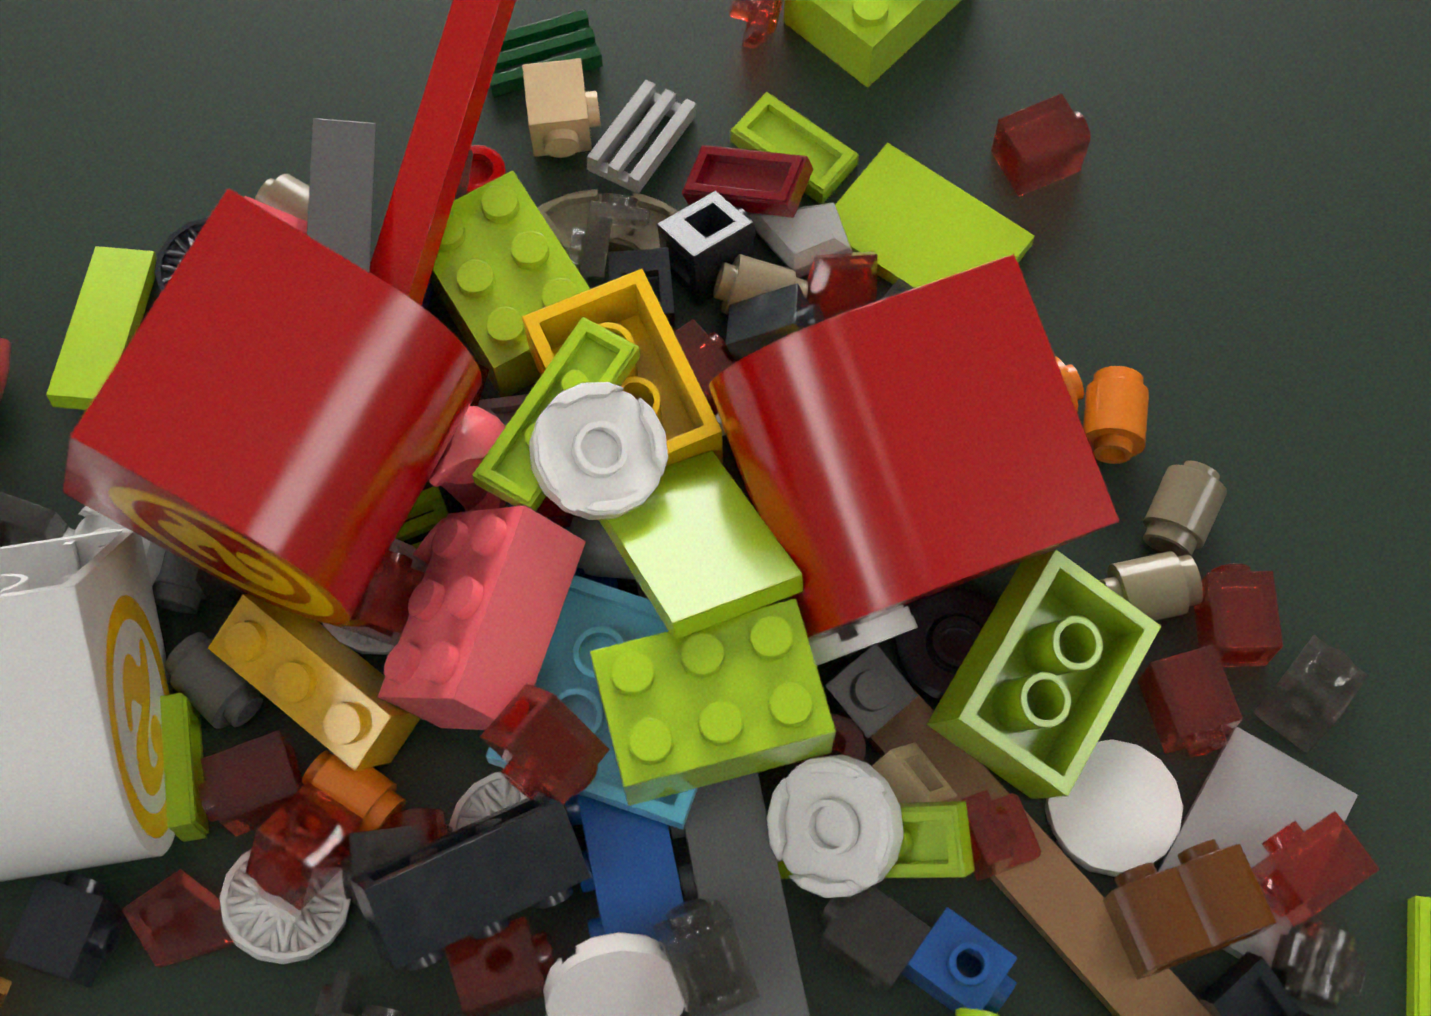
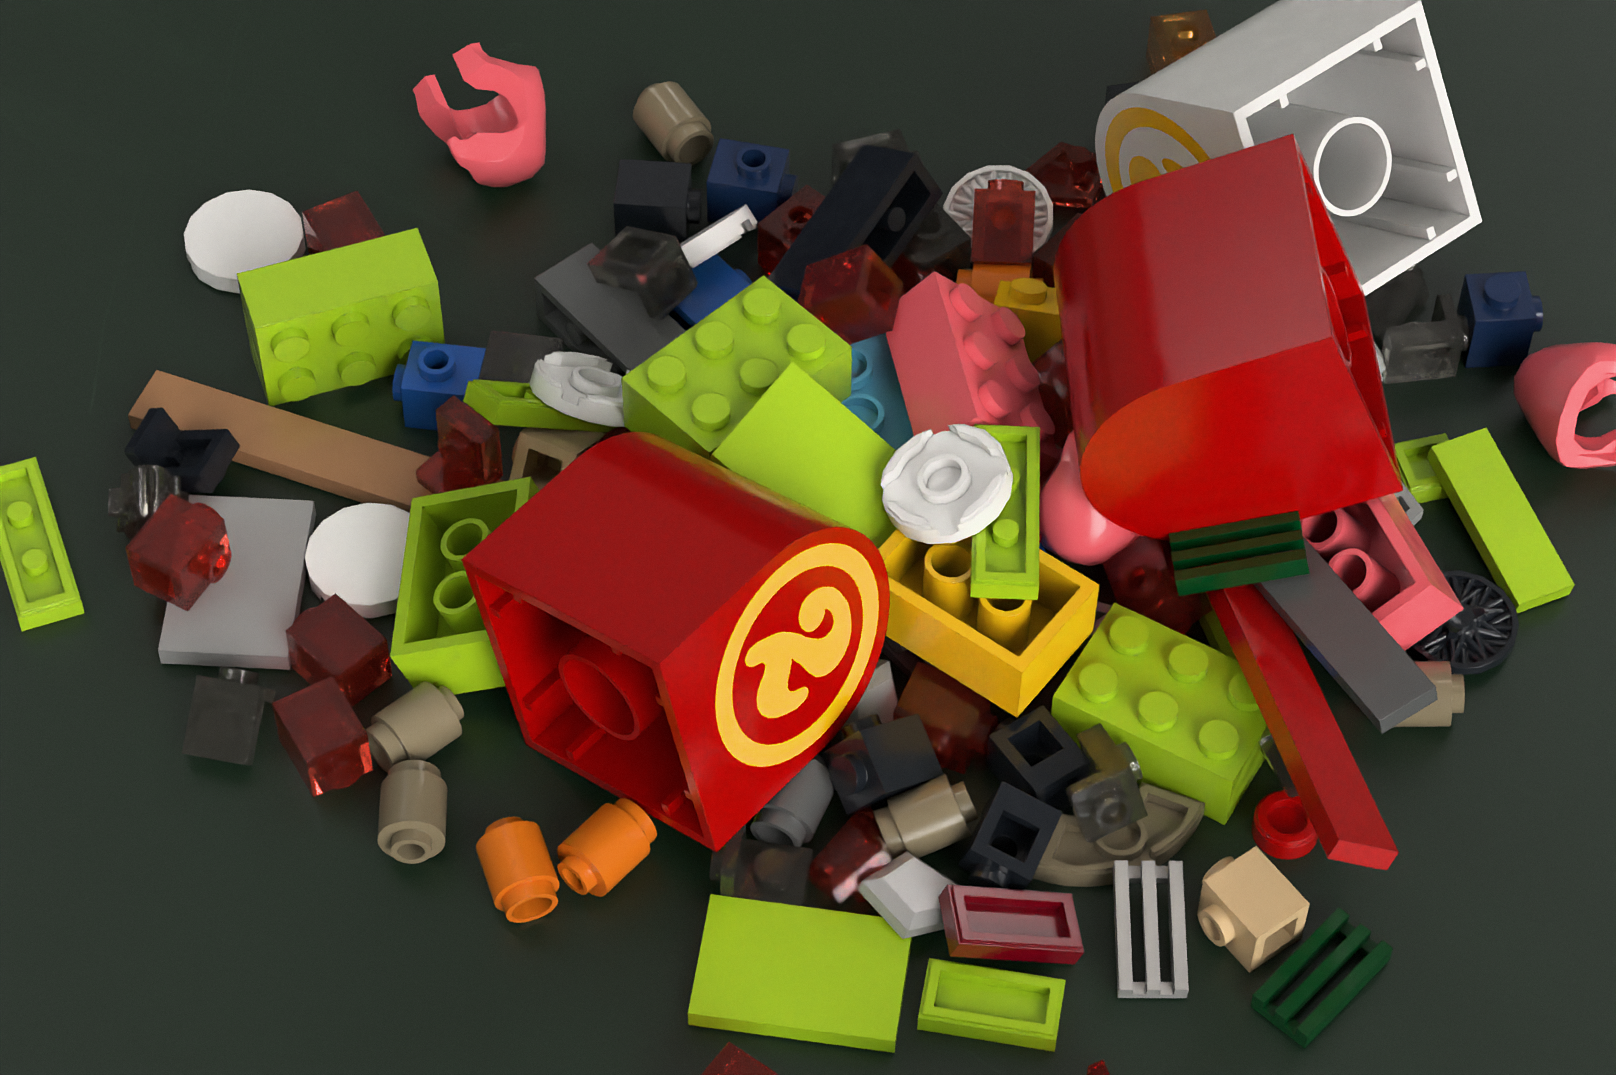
camera: 150 degrees right, 15 degrees down
reddish brown brick [1103,839,1277,980] -> none

